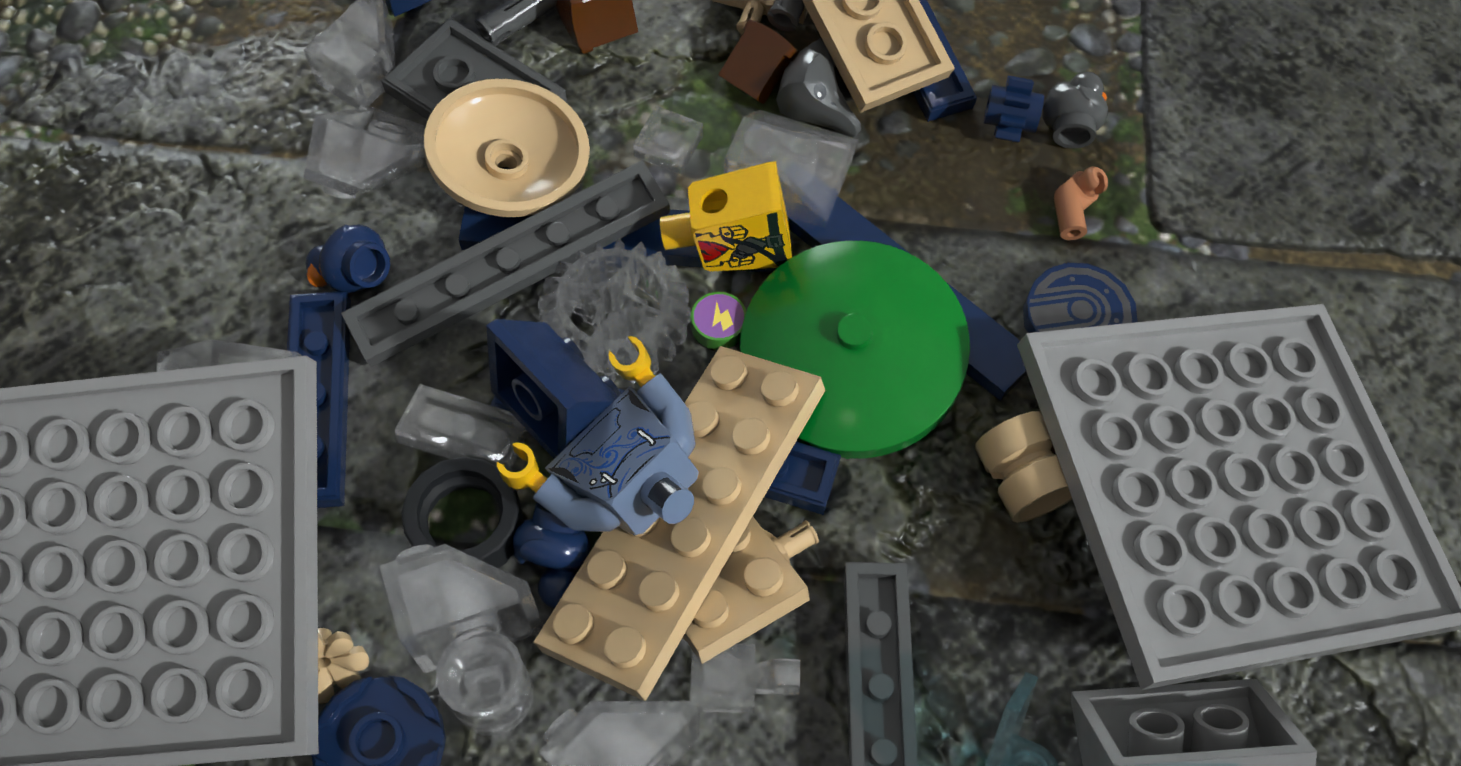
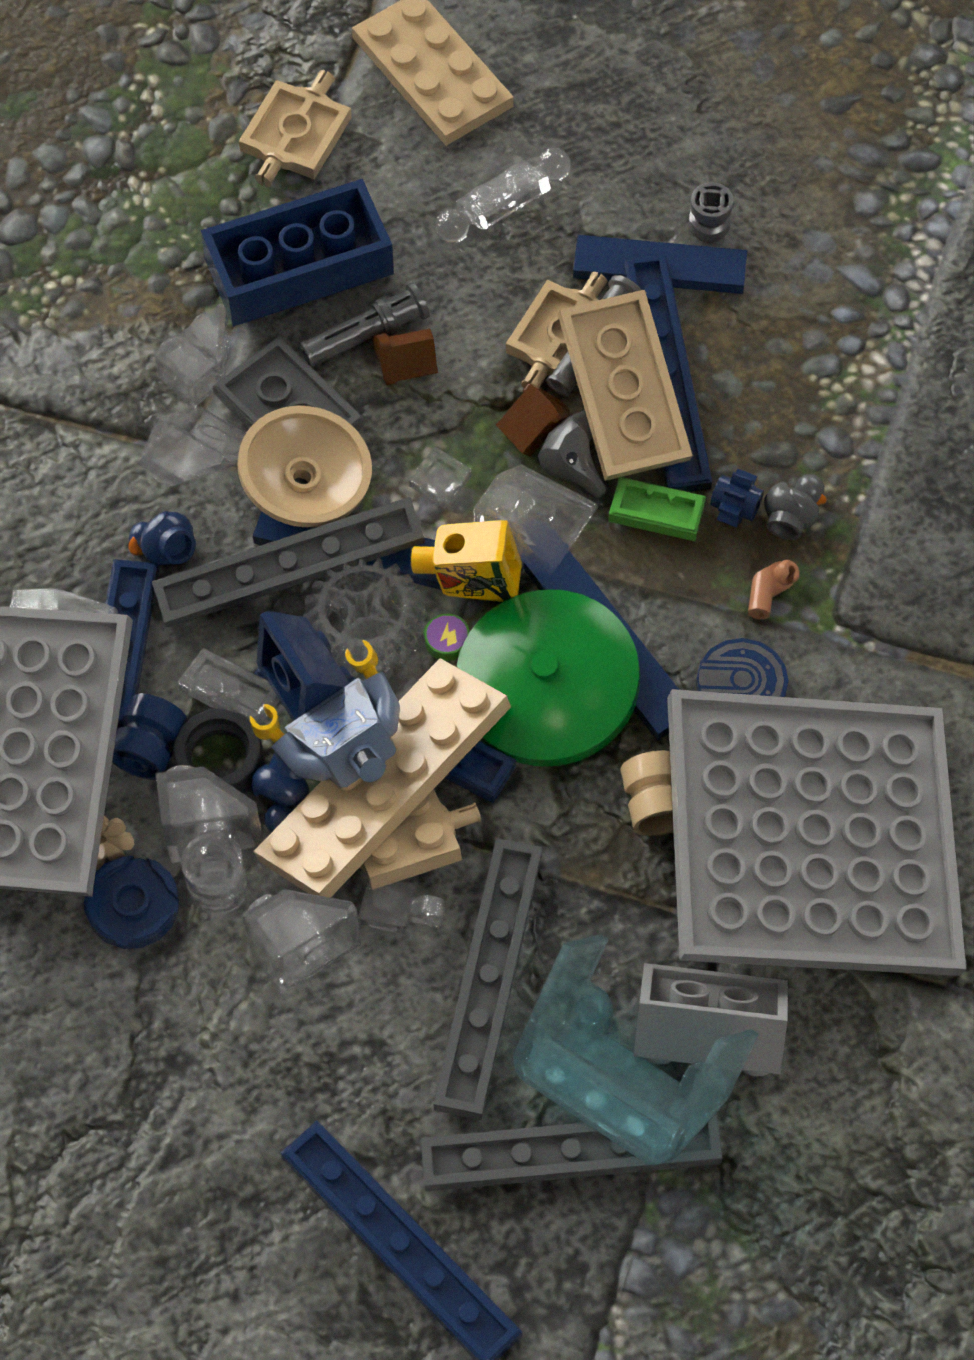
camera: 15 degrees right, 0 degrees up
none -> dark blue wheel [112,693,188,780]
none -> bright green plate [608,477,706,541]

